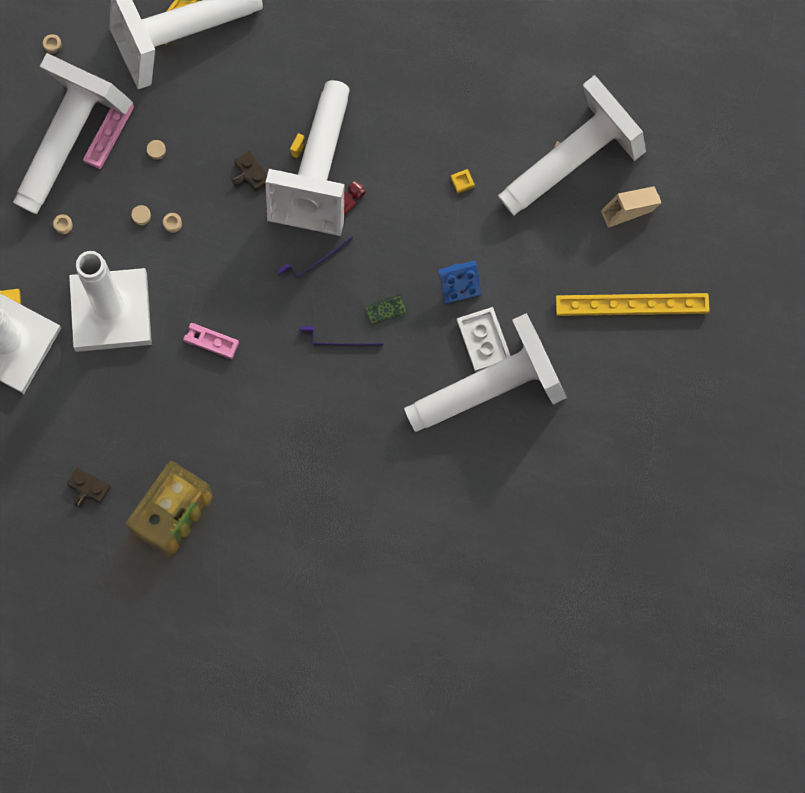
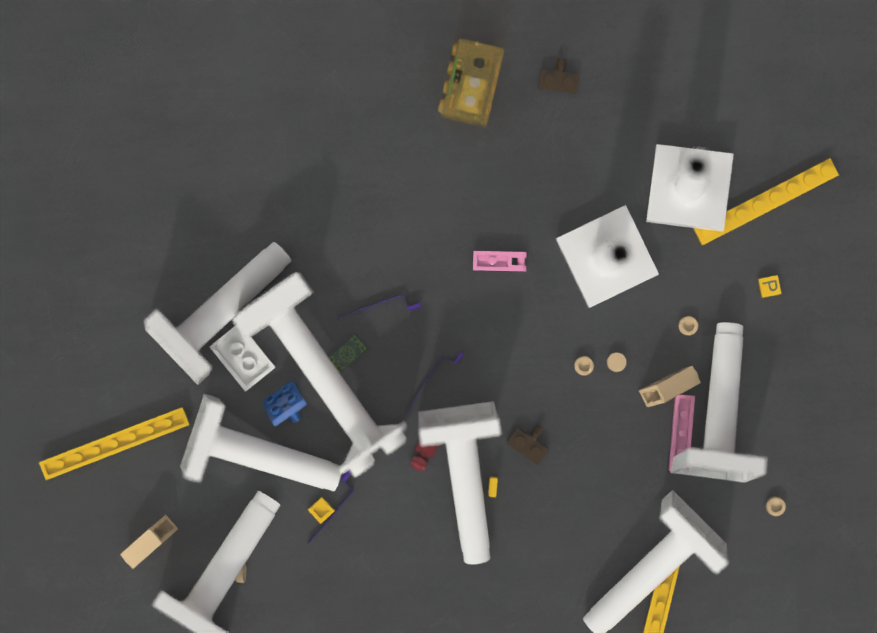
camera: 160 degrees right, 15 degrees up
tan tile [147,140,166,160] -> none
none -> white piece [180,394,341,491]
none -> white piece [232,273,407,477]
none -> dark purple piece [308,469,354,544]
none -> tan slope [639,366,701,407]

